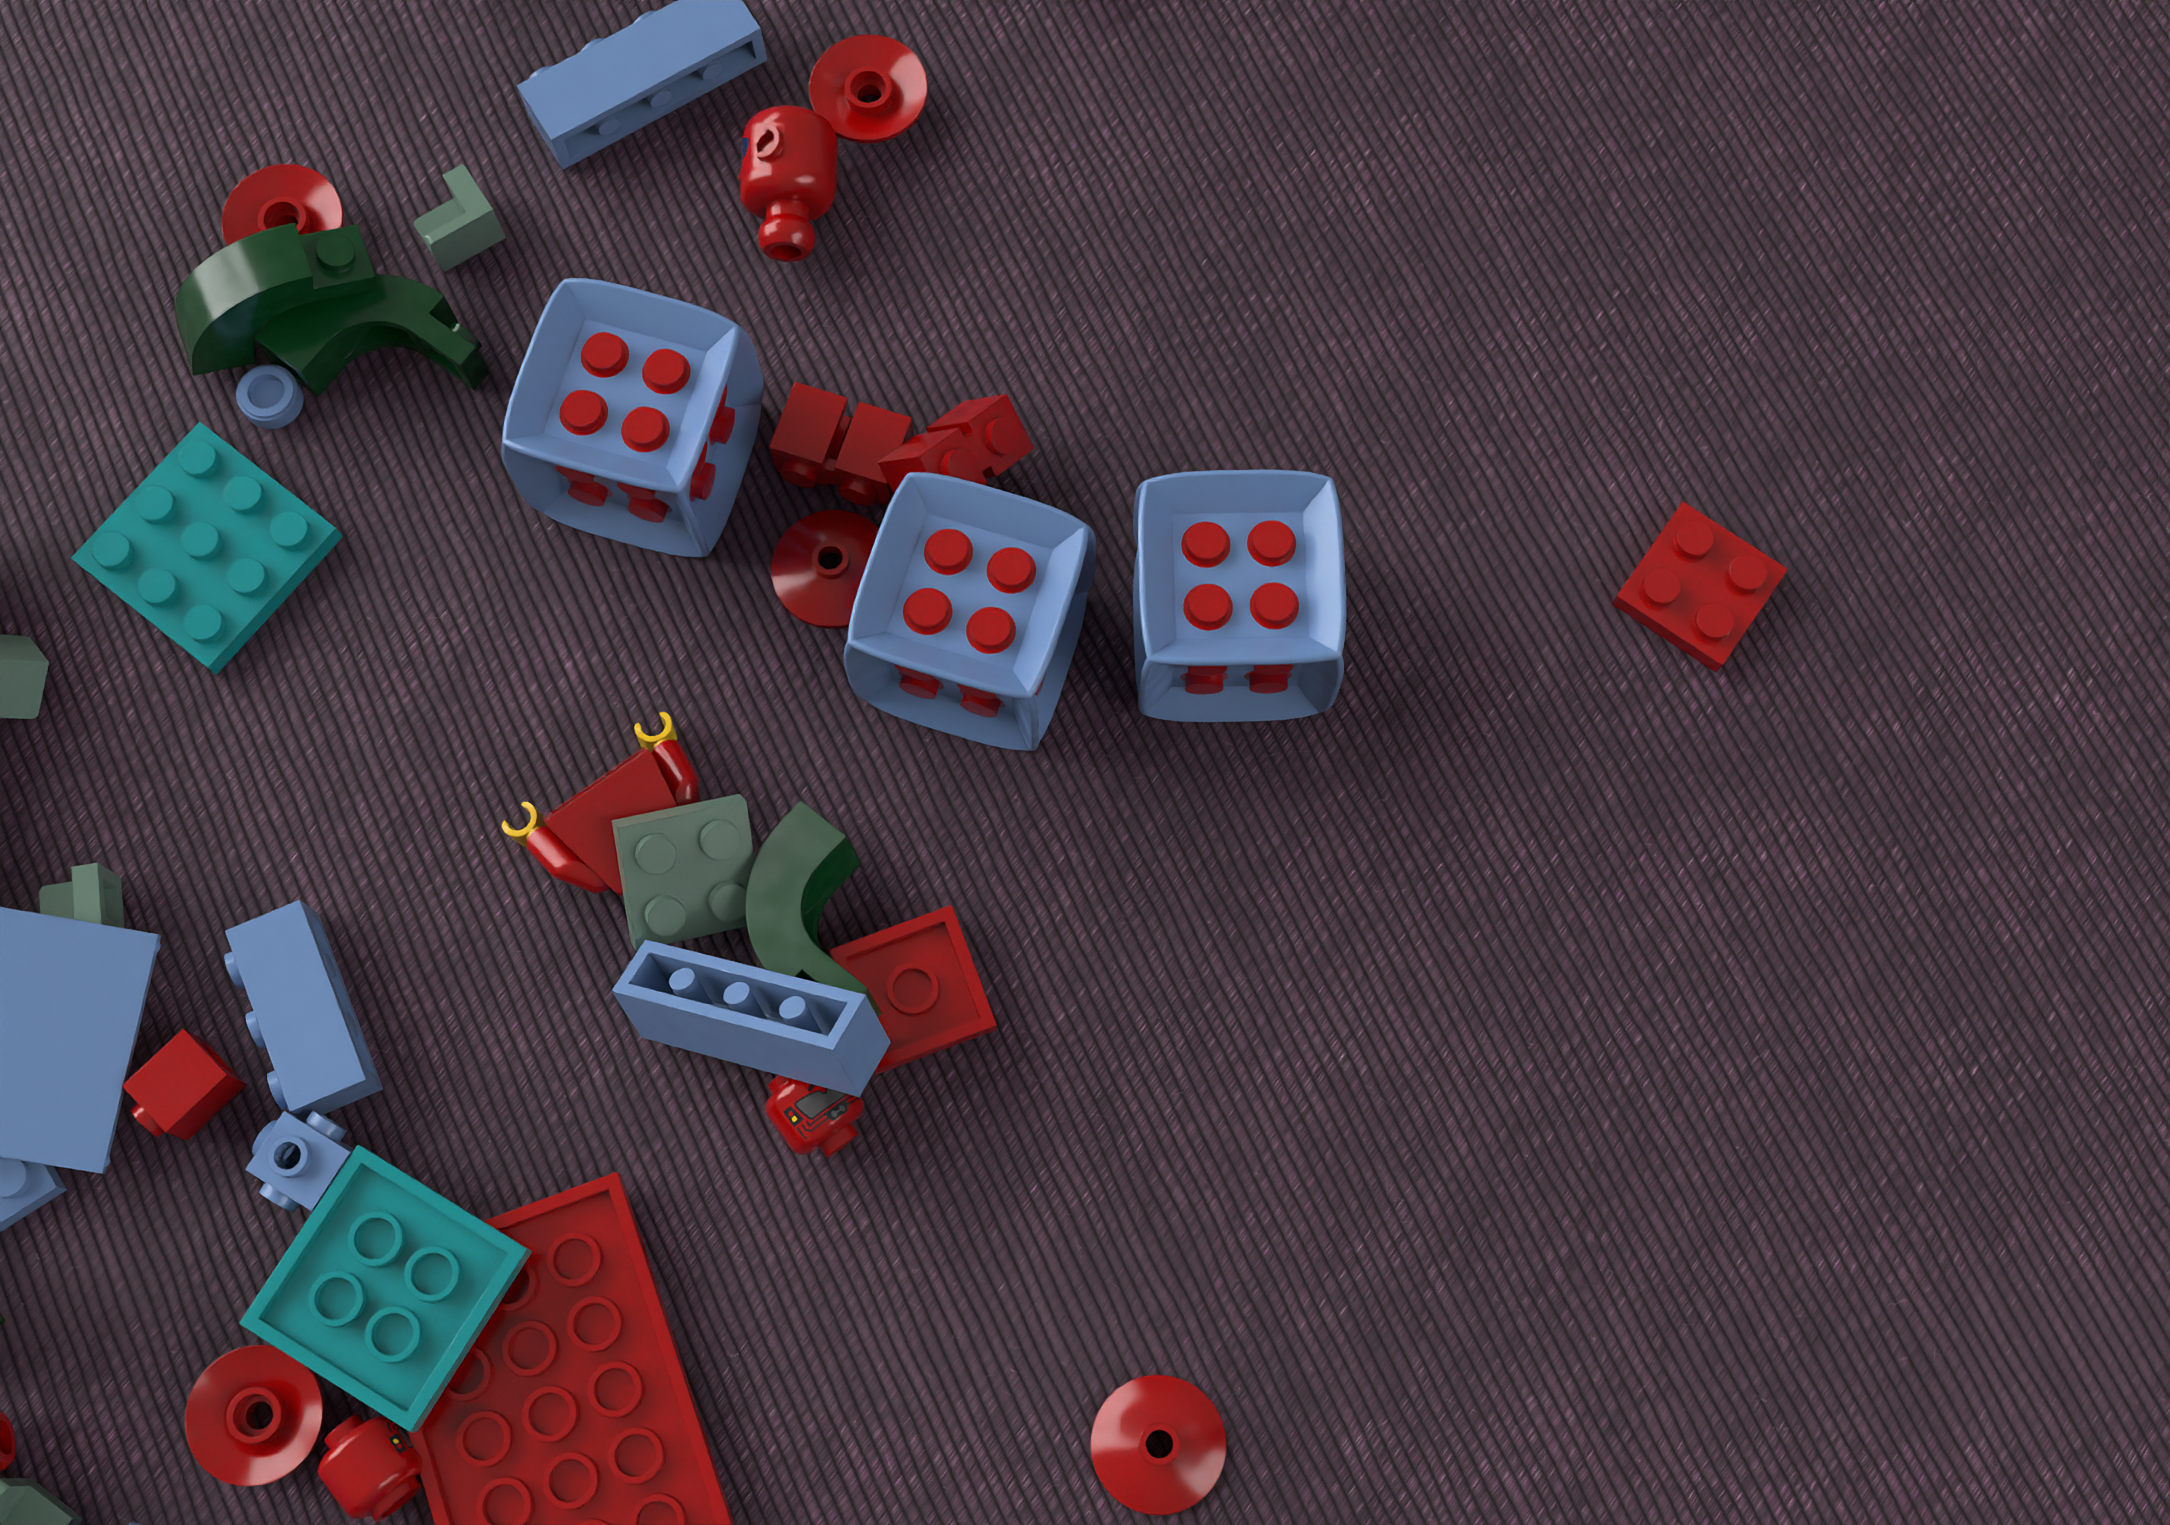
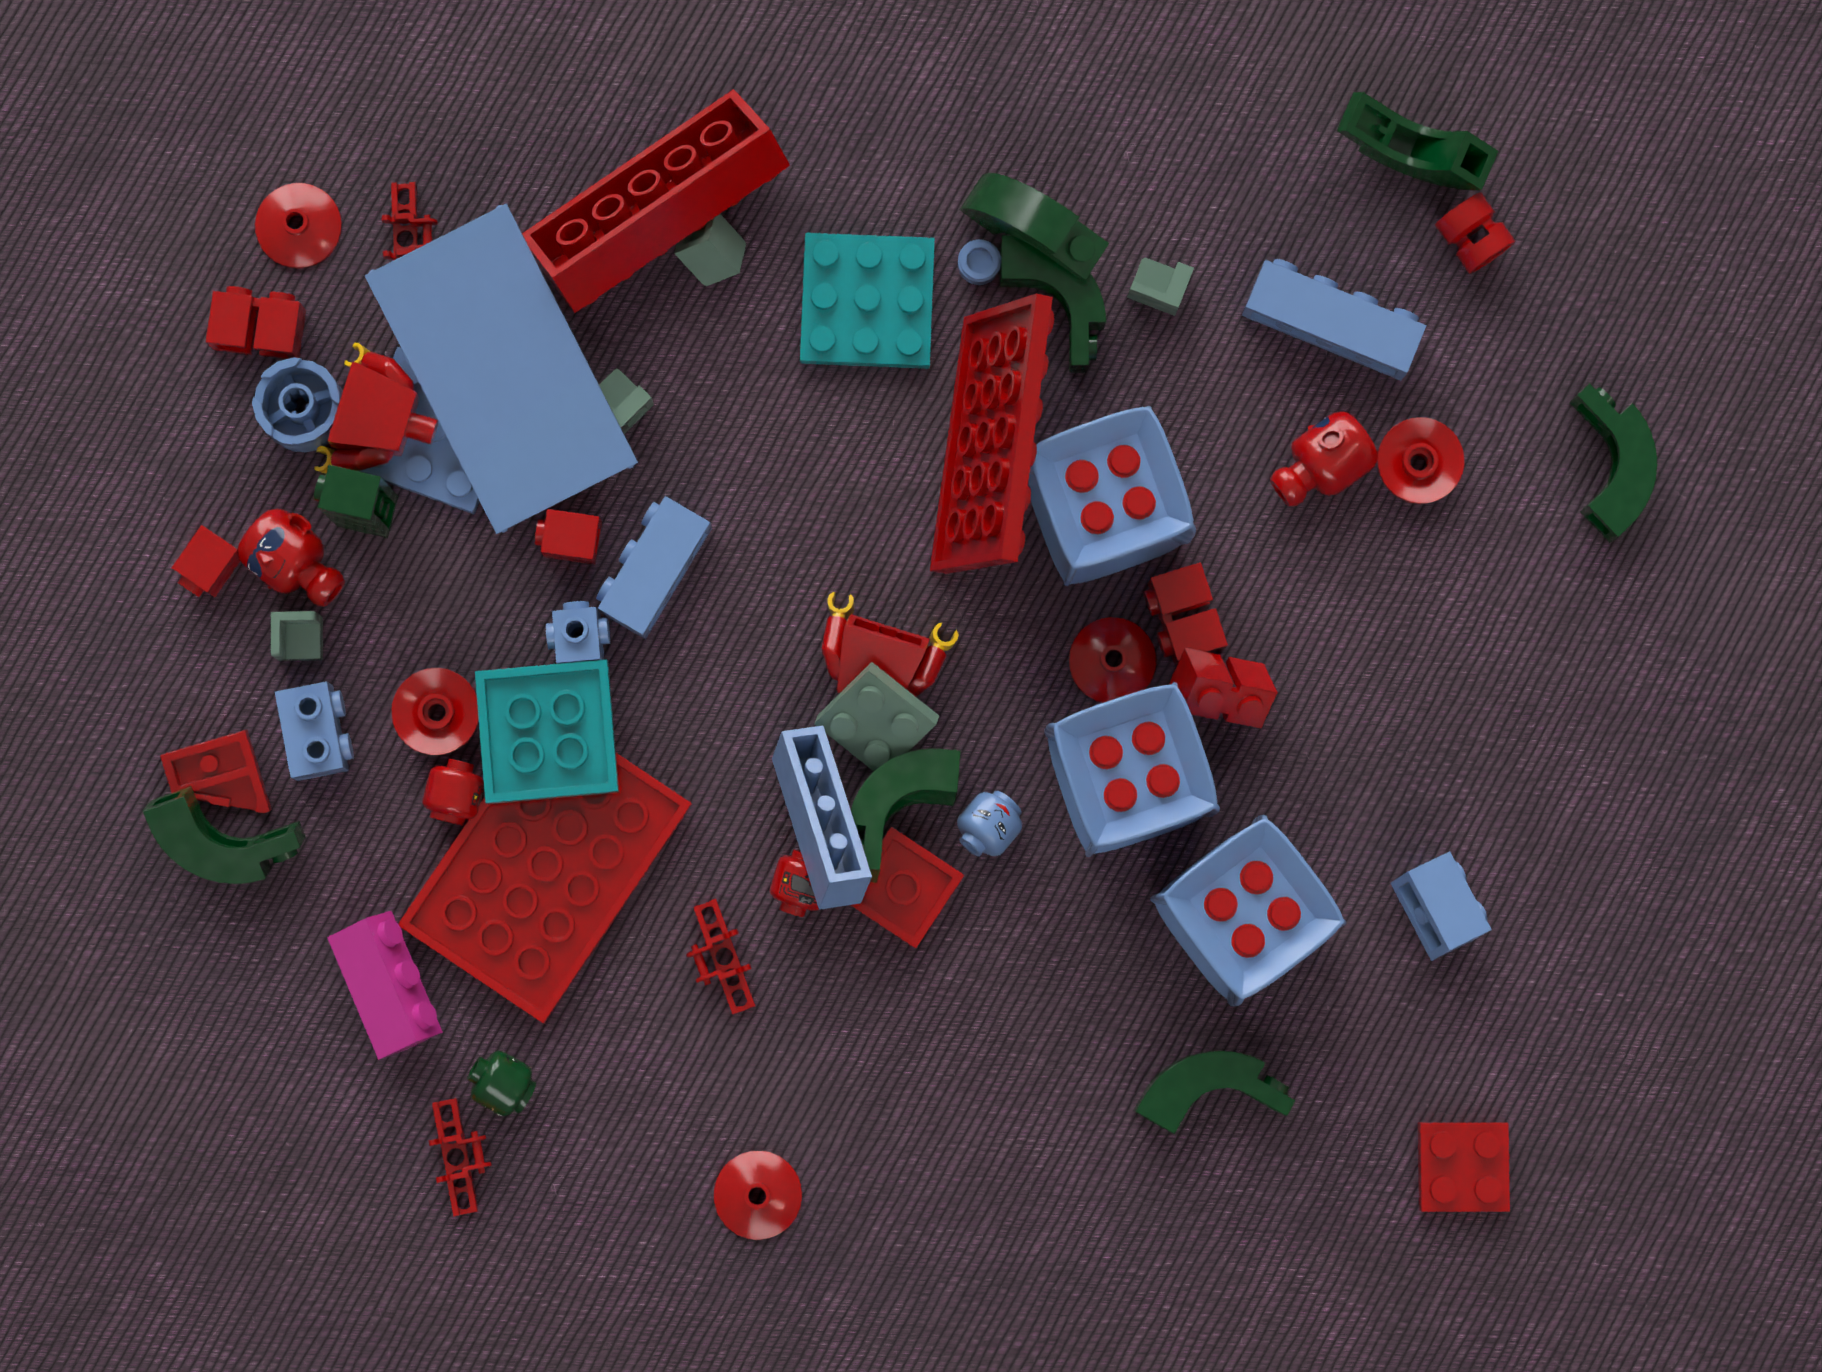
camera: 50 degrees right, 10 degrees up
red dish [221,164,344,246] -> none
none -> red piece [686,899,755,1014]
none -> red plate [930,293,1054,574]
none -> medium blue head [957,791,1022,856]
none -> dark green arch [1133,1051,1295,1134]
none -> medium blue brick [1390,851,1492,961]

